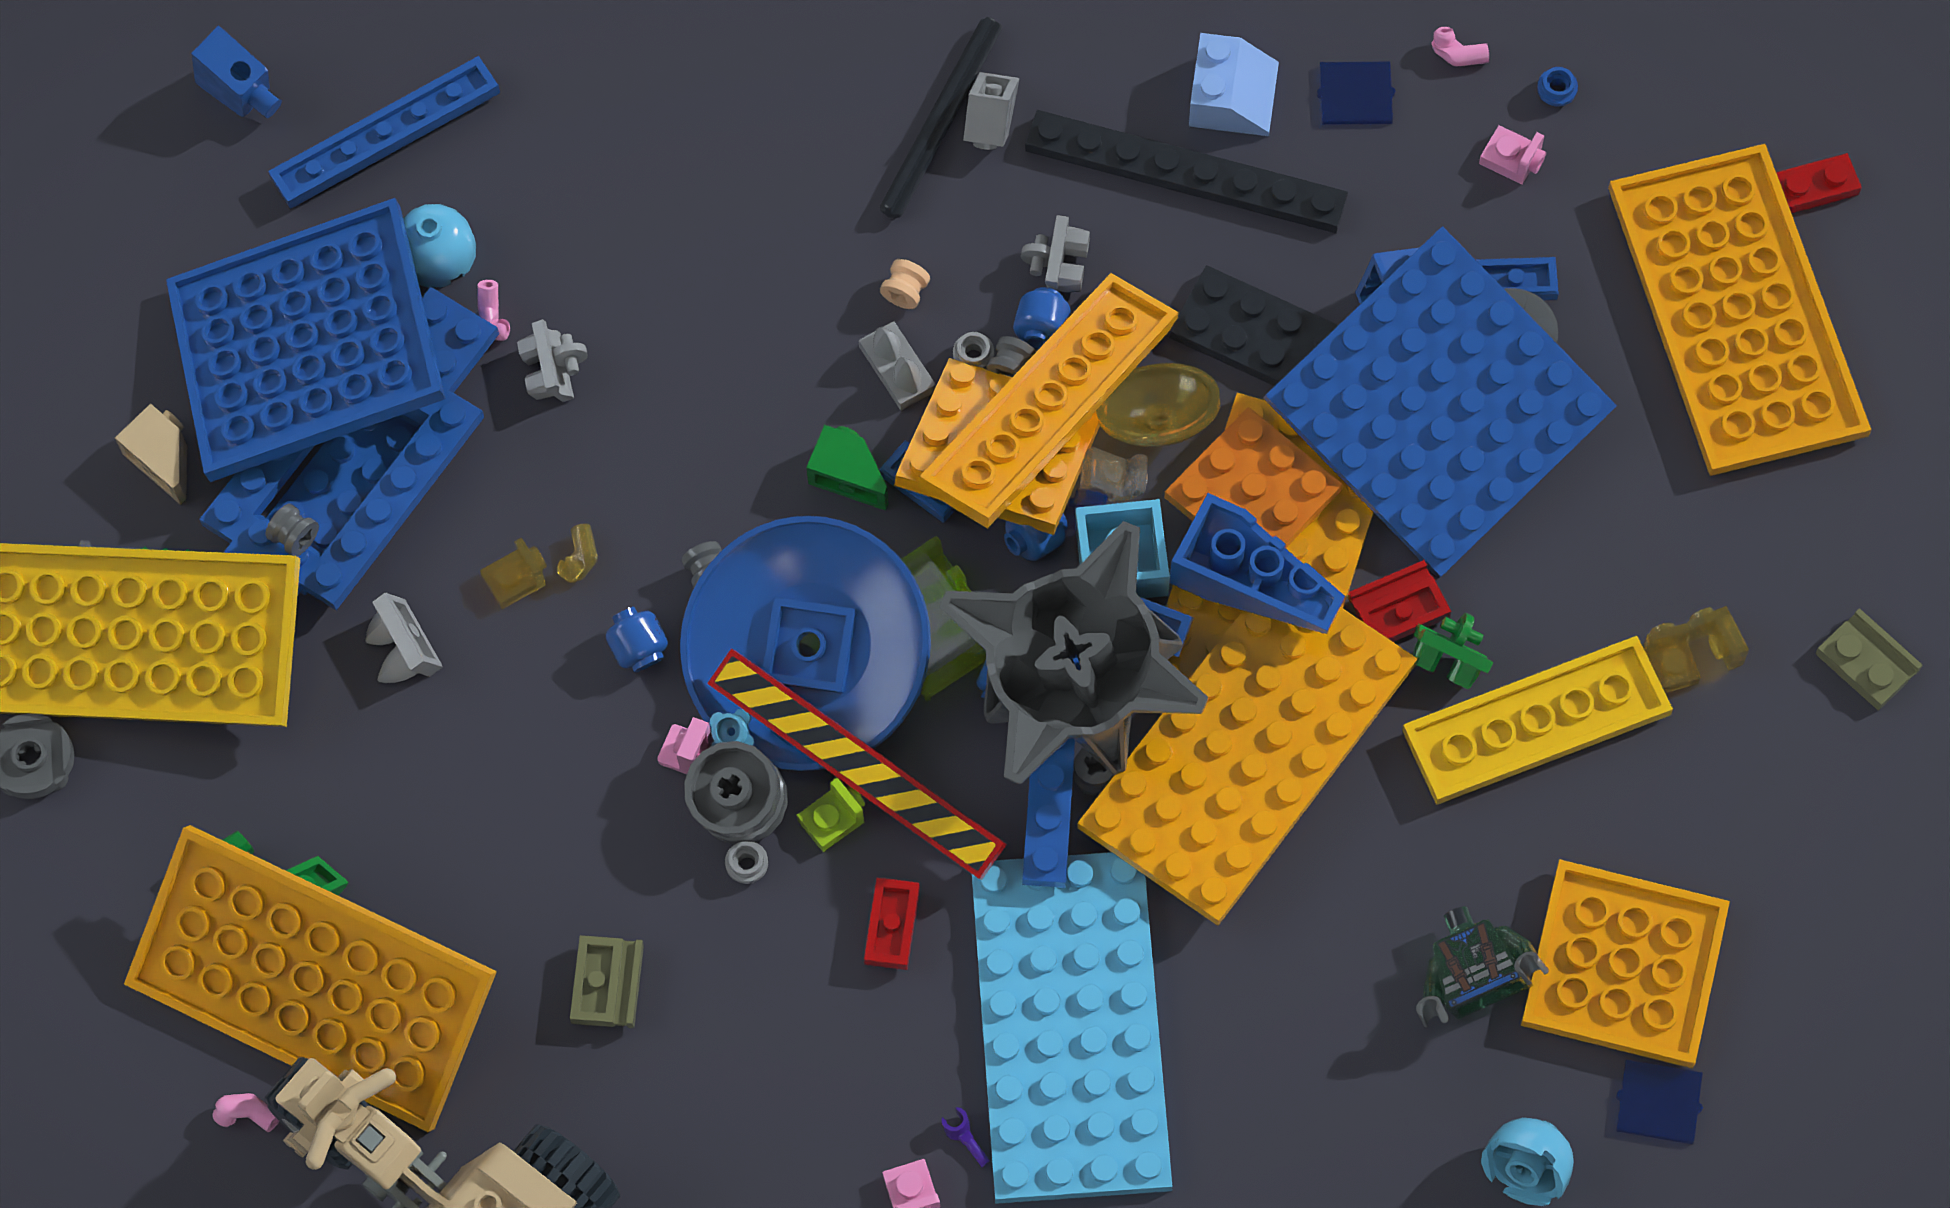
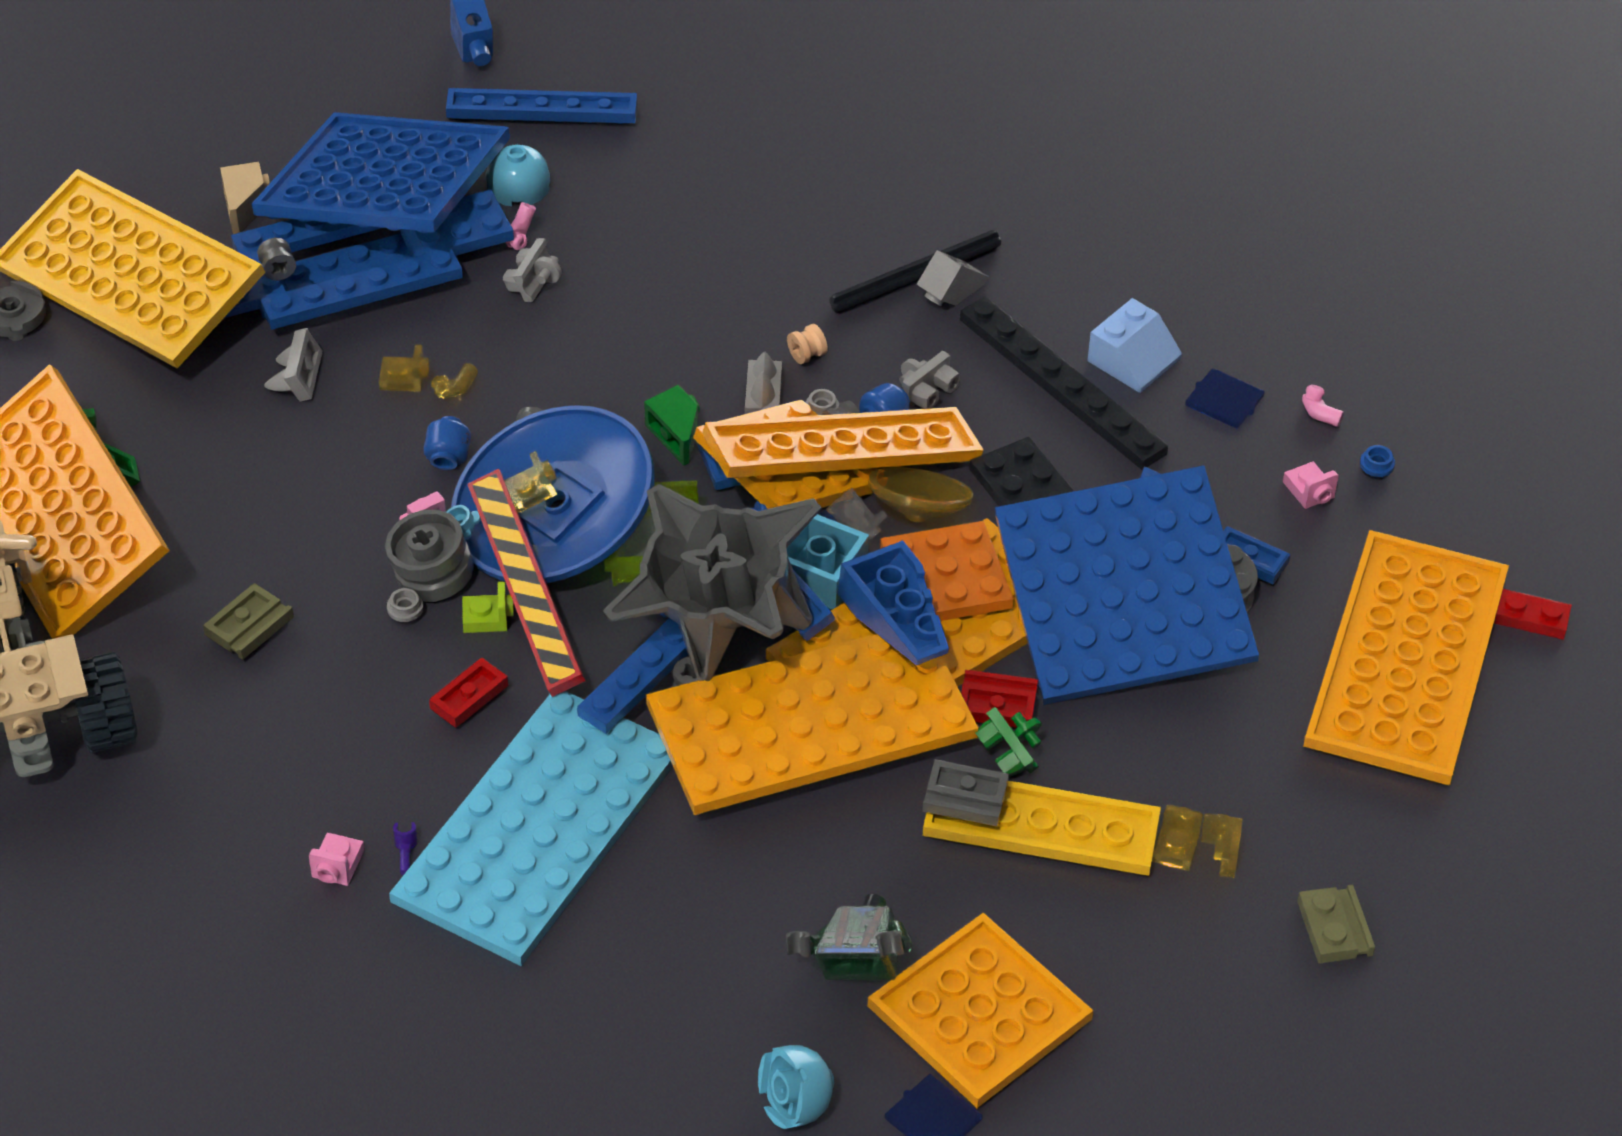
camera: 30 degrees right, 20 degrees down
none -> clear yellow bracket [504,451,557,513]
none -> dark grey plate [922,759,1009,826]

